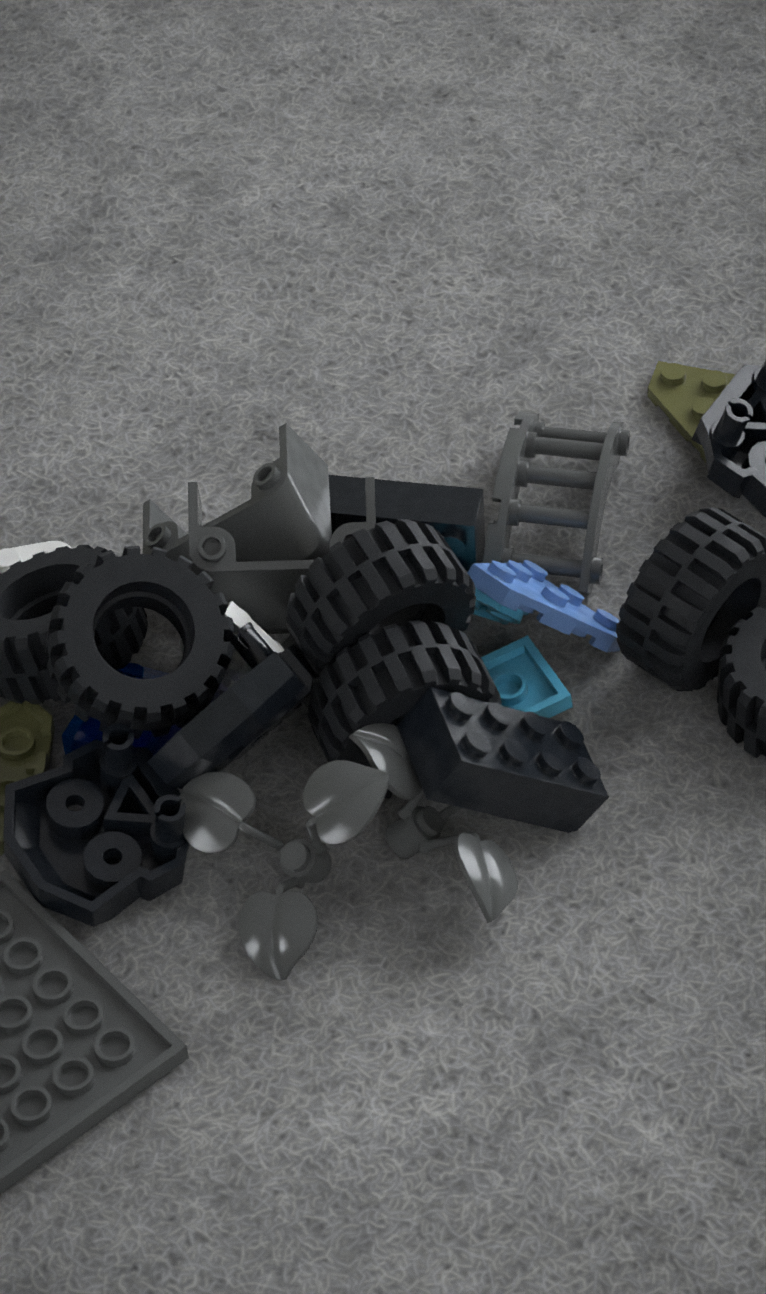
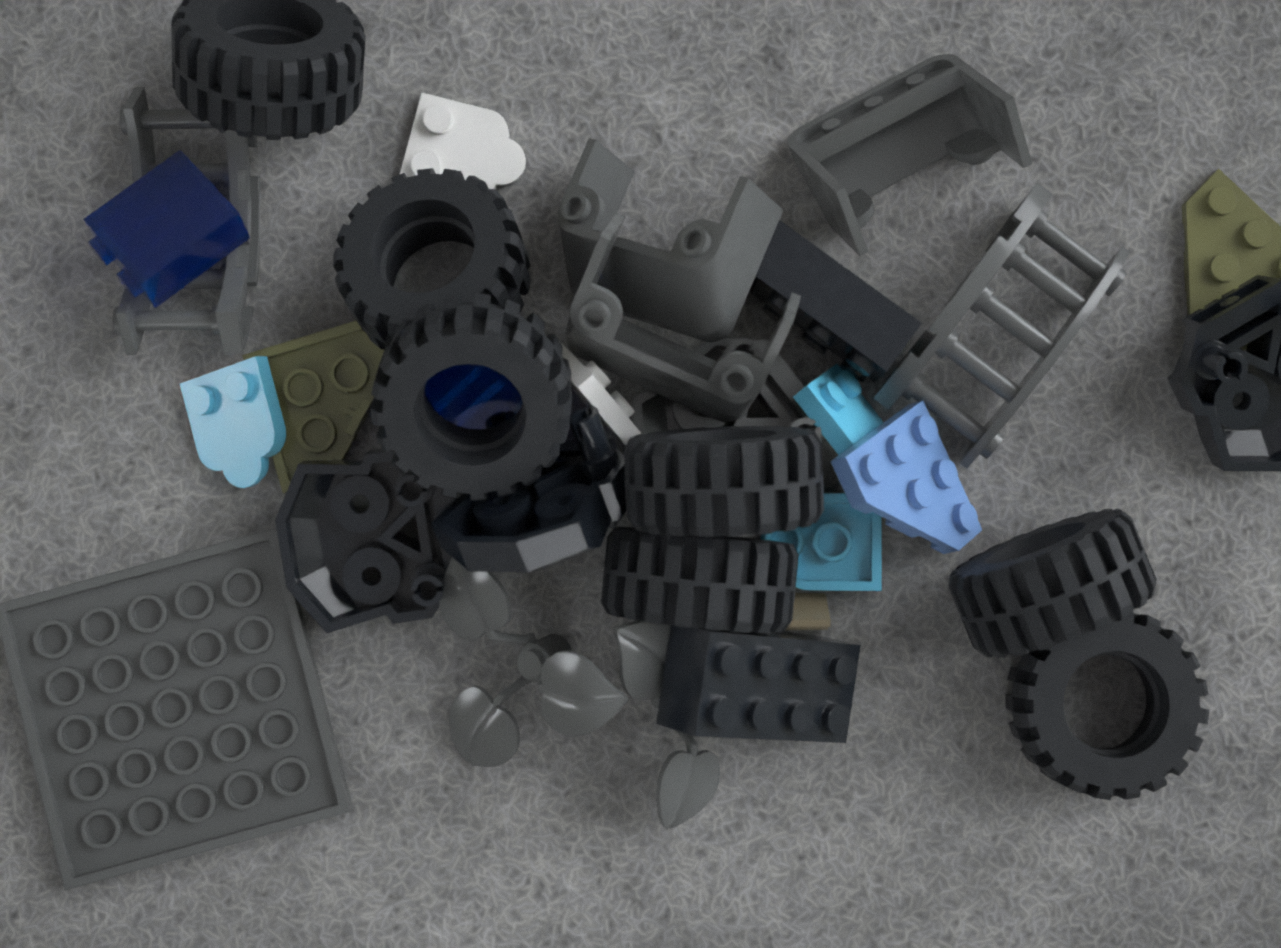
camera: 25 degrees right, 40 degrees up
none -> dark grey windscreen [787,54,1032,256]

